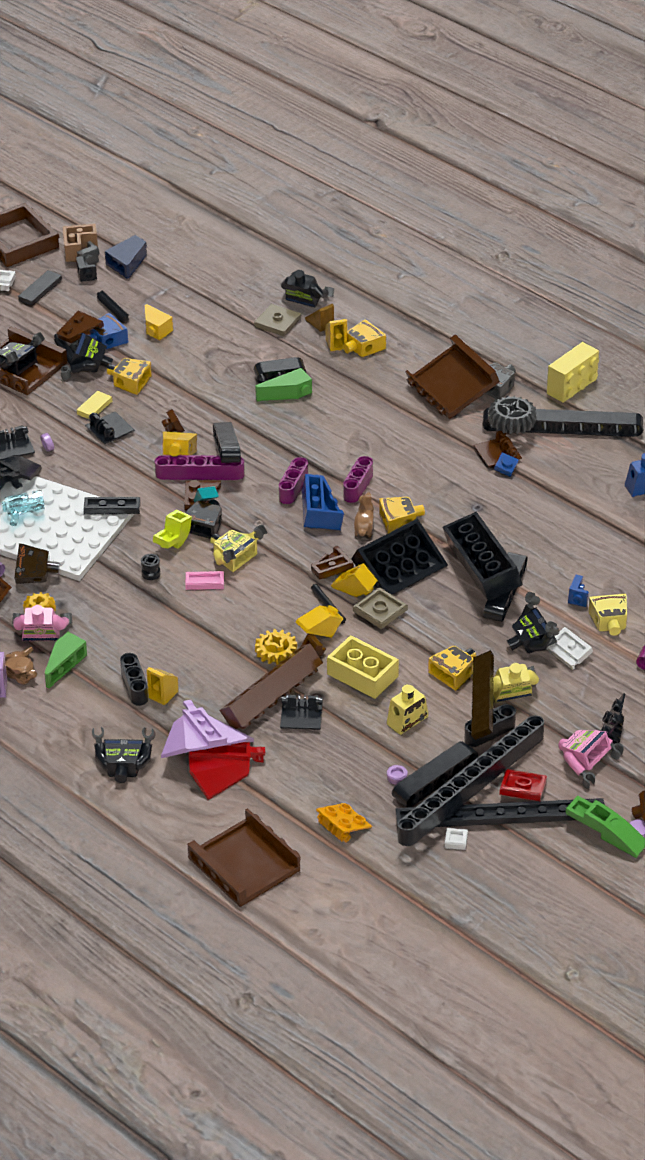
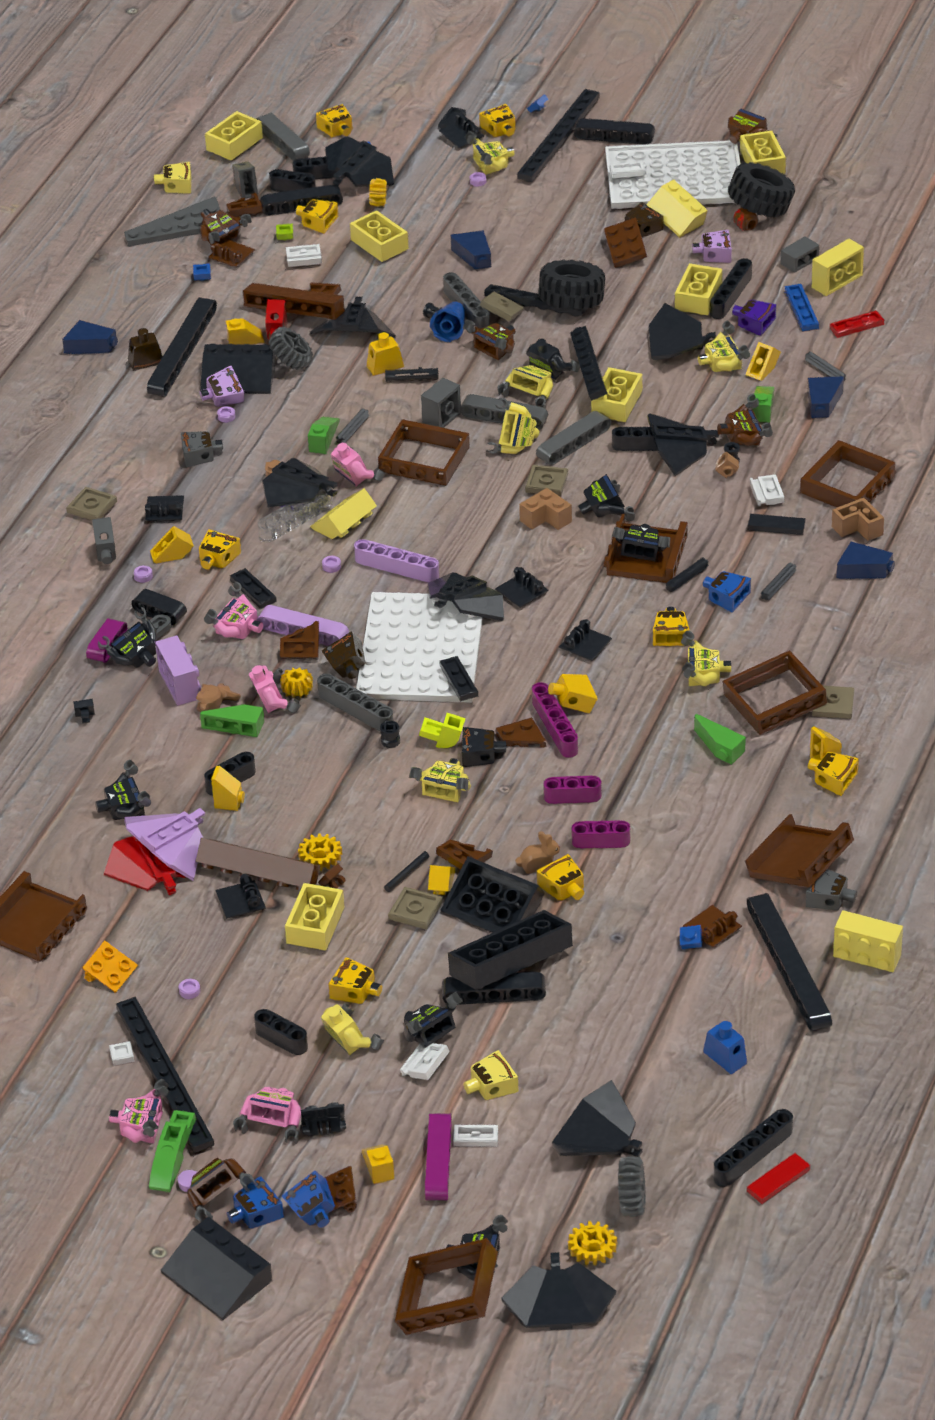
camera: 70 degrees right, 0 degrees up
clear light blue piece [1,490,45,526] -> none
lavender tile [40,433,54,452] -> none
reddish brown wing [56,310,104,343] -> none
black torso [60,333,113,380] -> none
black bracket [76,256,97,282] -> none
dark grey bracket [77,241,100,265] -> none
light yellow tile [77,391,112,420] -> none
yellow slope [145,304,173,340] -> none
reddish brown tile [161,409,185,433] -> none
bright pink tile [185,571,224,590] -> none
teal slope [194,486,219,503] -> none
black beam [213,422,241,463] -> none
beam [254,357,307,384] -> none
black torso [281,270,335,308] -> none
yellow slope [295,605,343,638] -> none
blue wedge [302,474,344,530] -> none
pearl gold slope [304,303,334,332] -> none
light yellow torso [387,685,428,735] -> none
black beam [392,741,478,808] -> none
black beam [398,715,544,846] -> none
dark brown tile [471,650,494,740] -> none
dark grey gear [488,395,537,435] -> none
red tile [499,769,547,801] -> none
blue bracket [568,574,589,607] -> none
none -> torso [109,1079,169,1143]
none -> dark grey beam [317,674,394,731]
none -> torso [681,630,731,686]
none -> reddish brown window [722,650,827,735]

